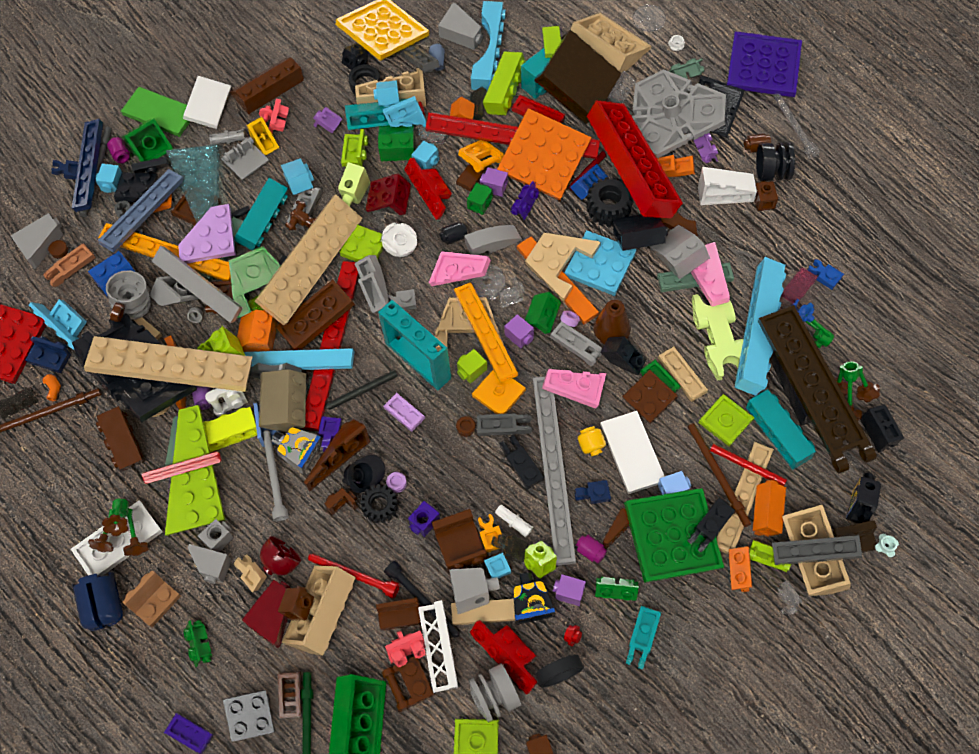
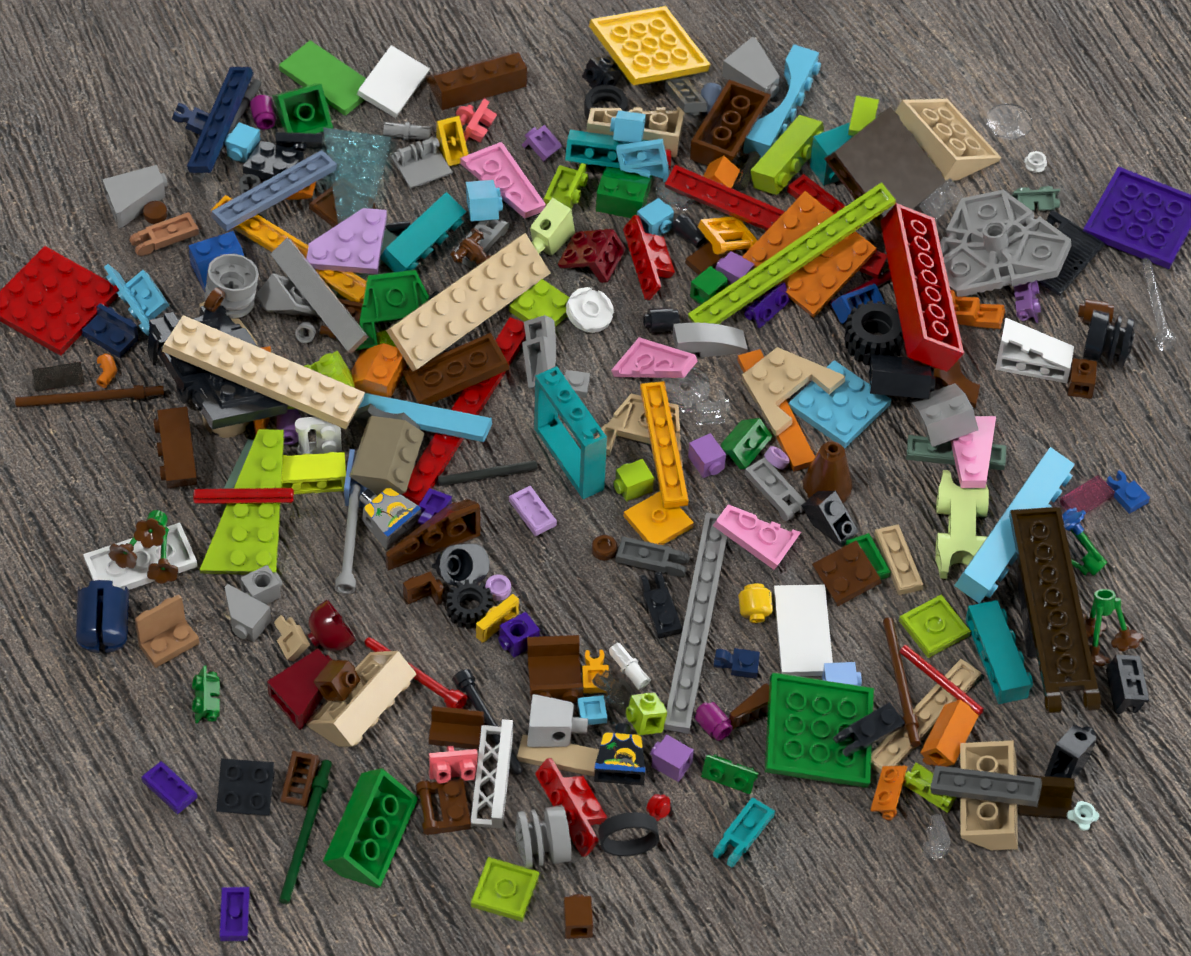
camera: 10 degrees right, 10 degrees down
none -> bright pink wing [461,142,546,219]
none -> yellow plate [476,594,519,643]
none -> black cone [671,214,706,248]
none -> lime plate [688,182,896,324]
none -> reddish brown slope [690,79,771,166]

